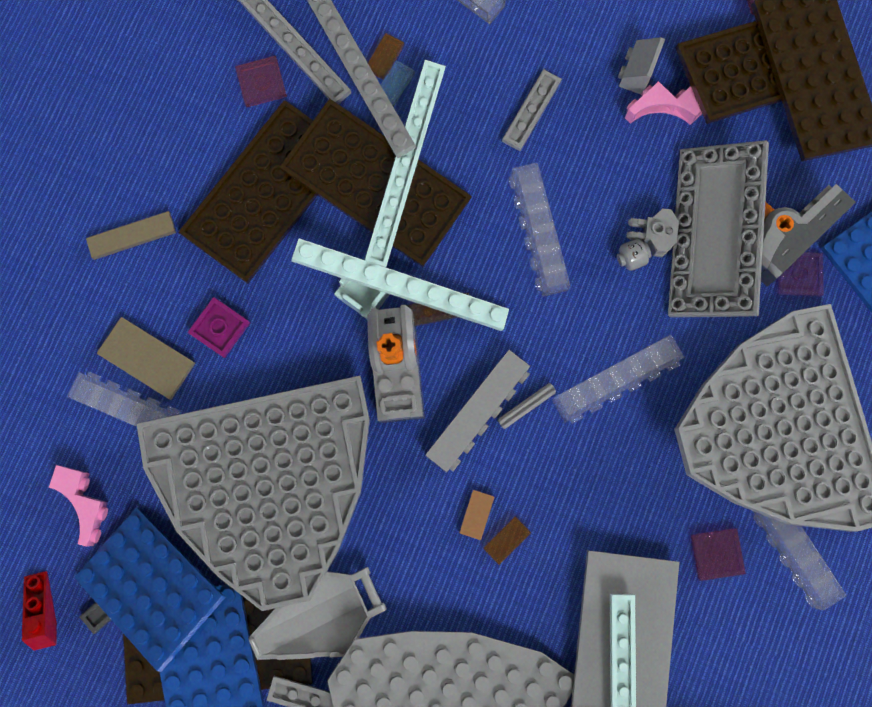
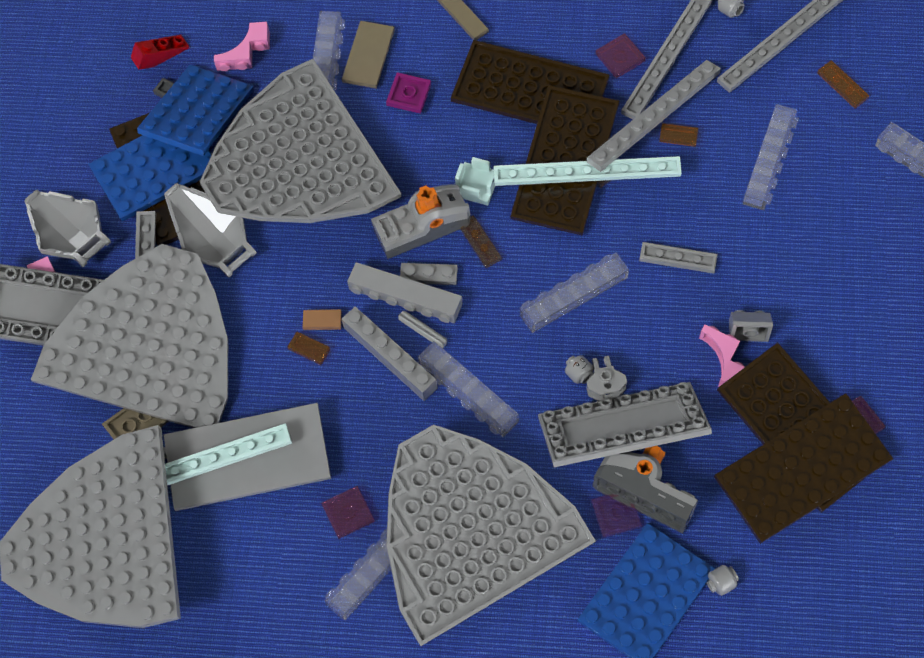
camera: 75 degrees right, 15 degrees down
light aqua plate [292,239,509,331] -> none
clear light blue plate [381,60,415,107] -> none
none -> light grey brick [342,306,438,401]
none -> light grey plate [400,263,458,285]

